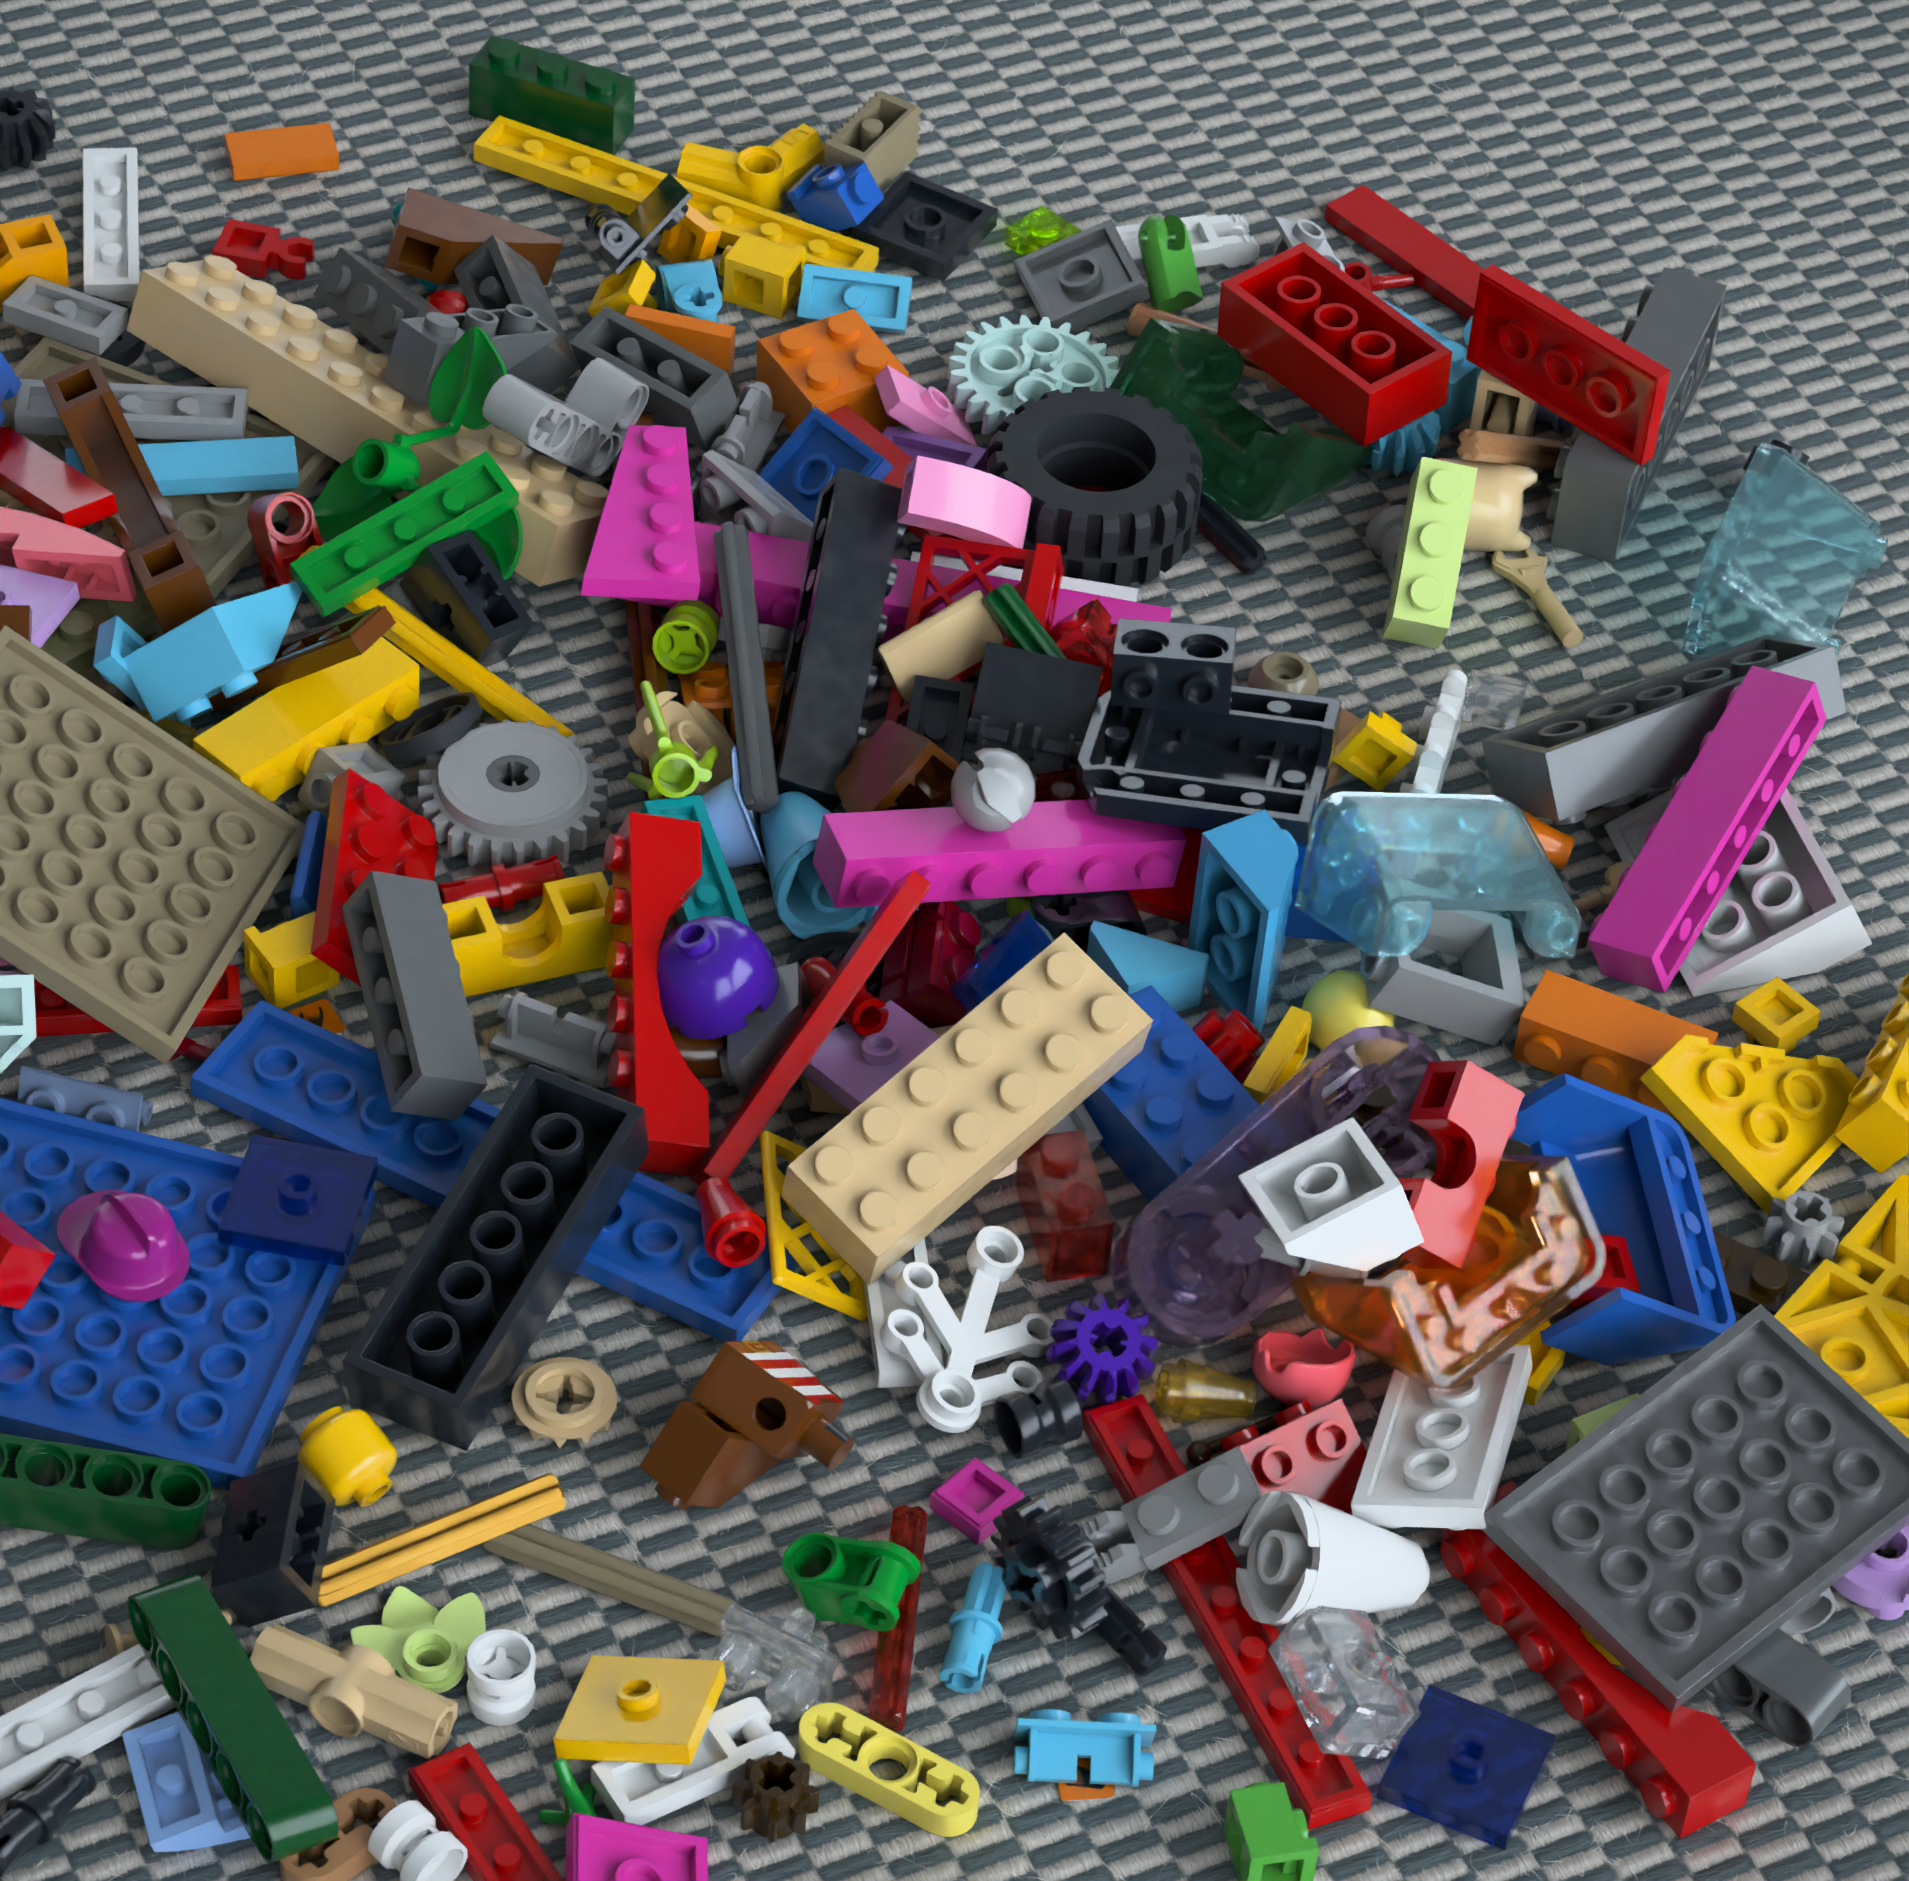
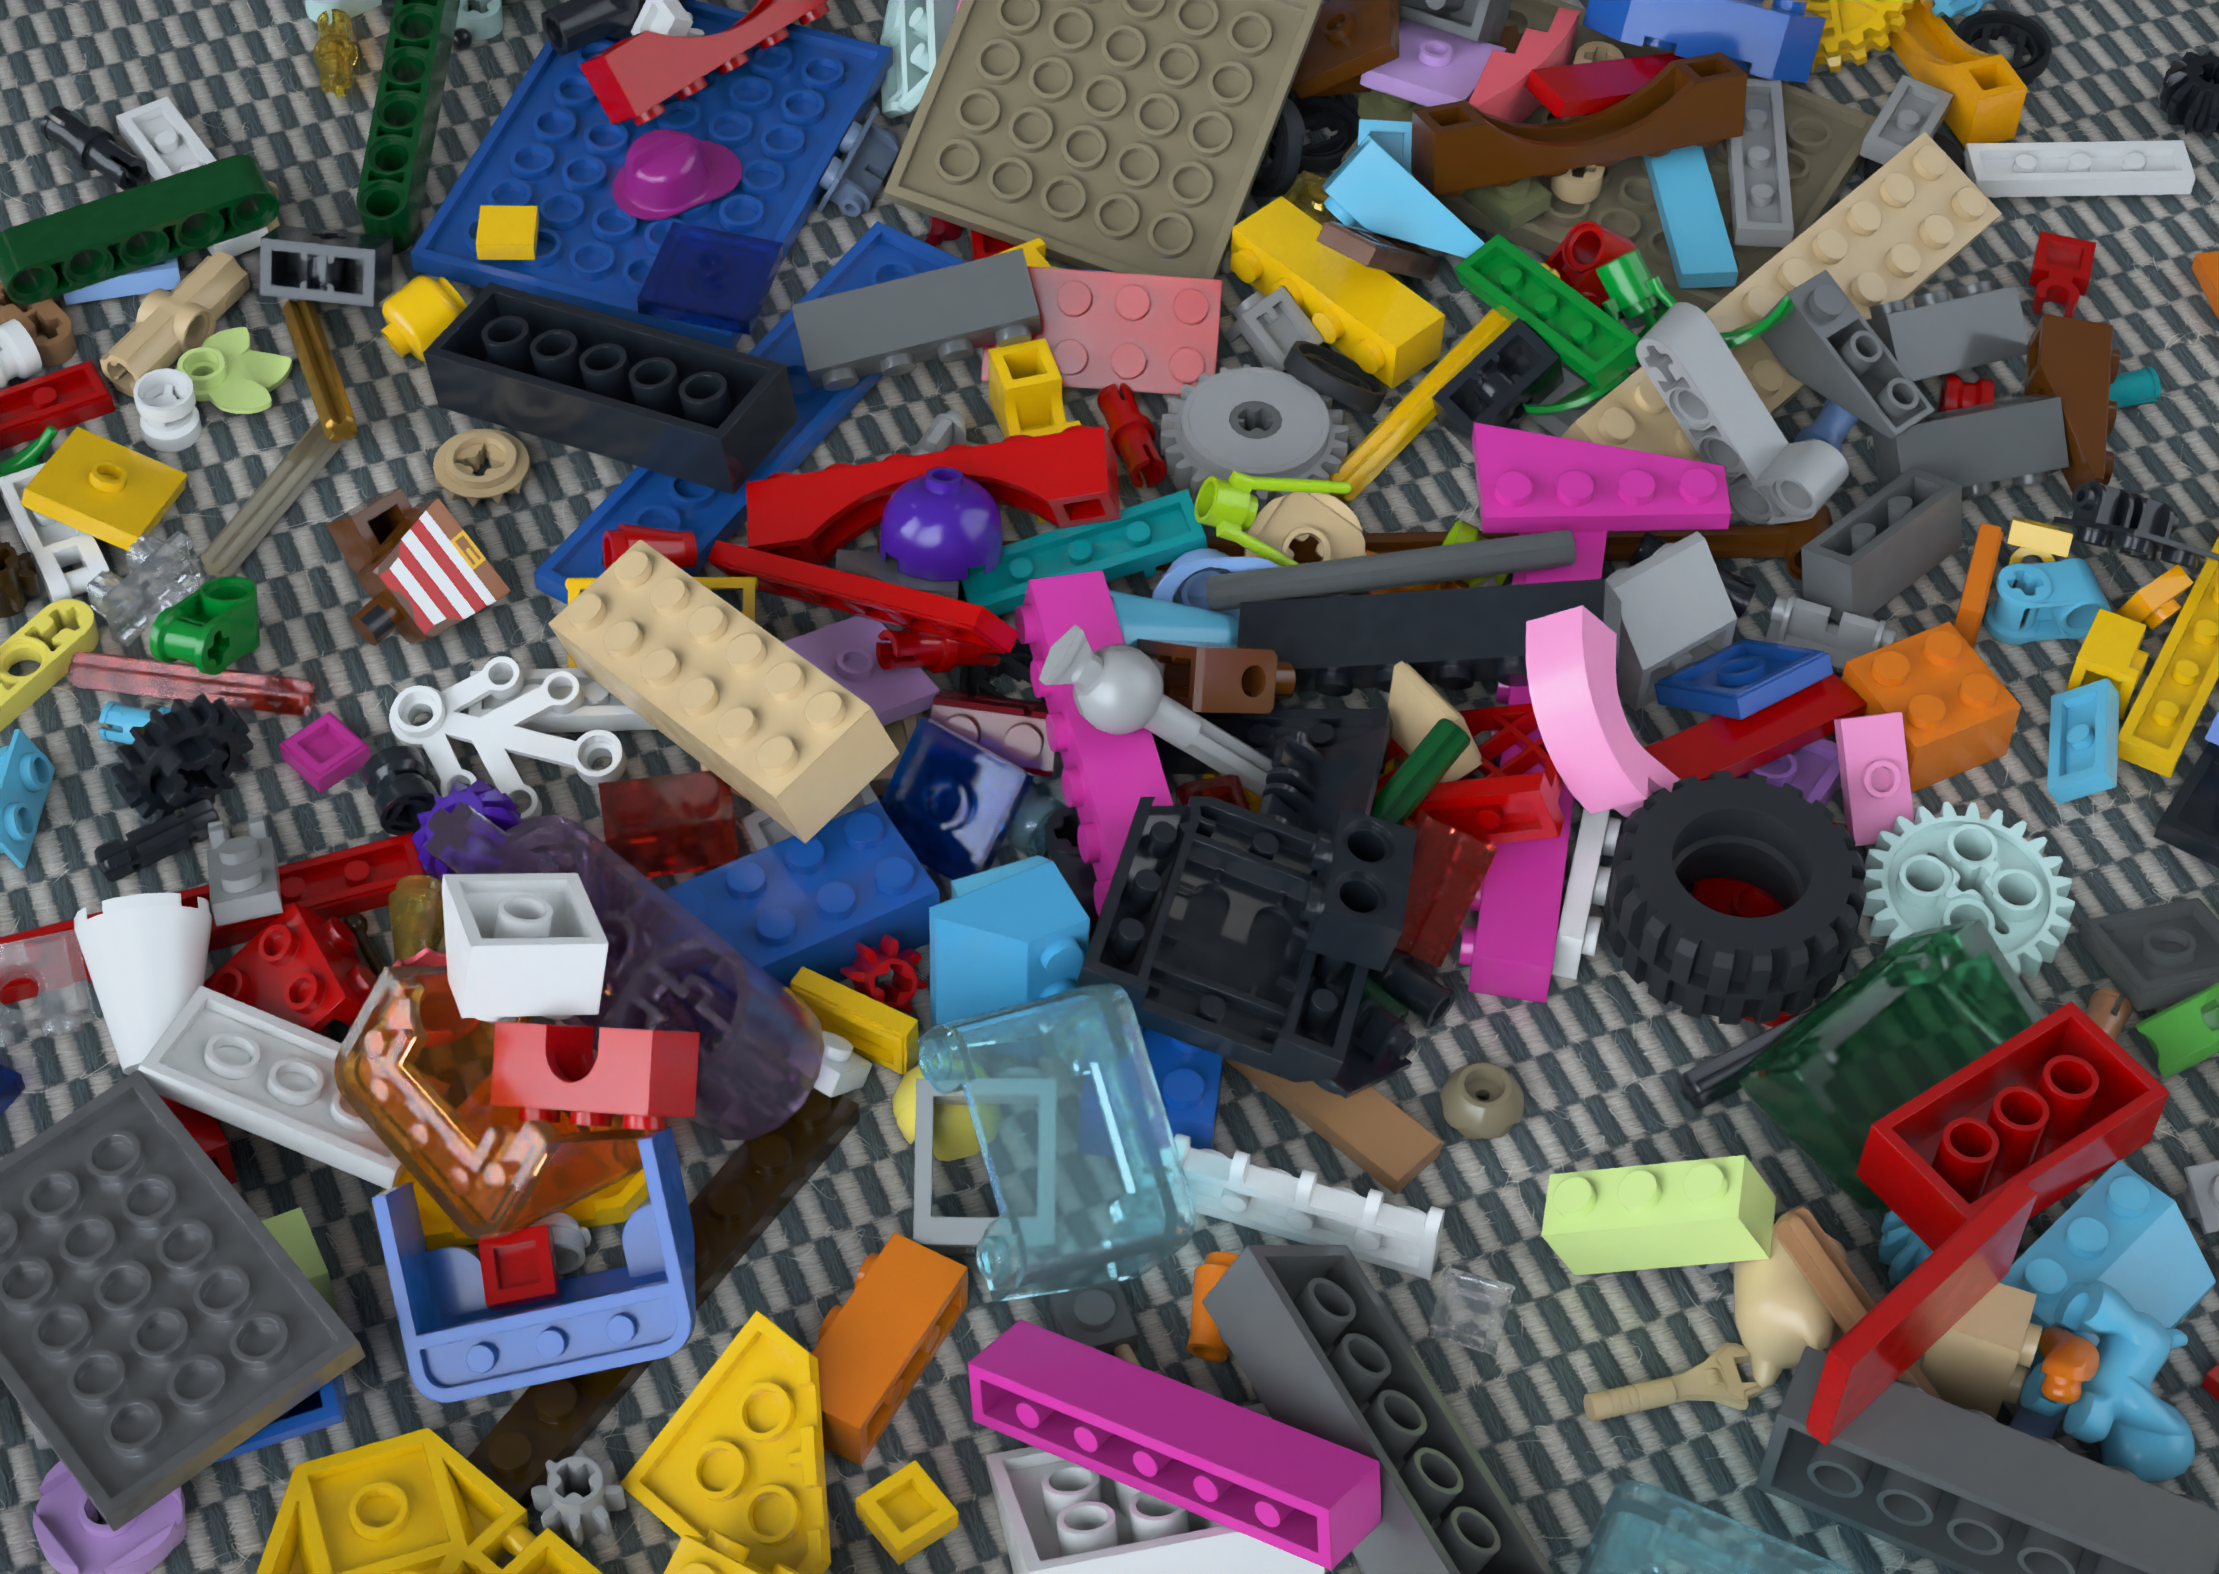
camera: 95 degrees right, 5 degrees up
yellow tile [1333,711,1417,792] -> none
none -> yellow tile [476,205,539,260]

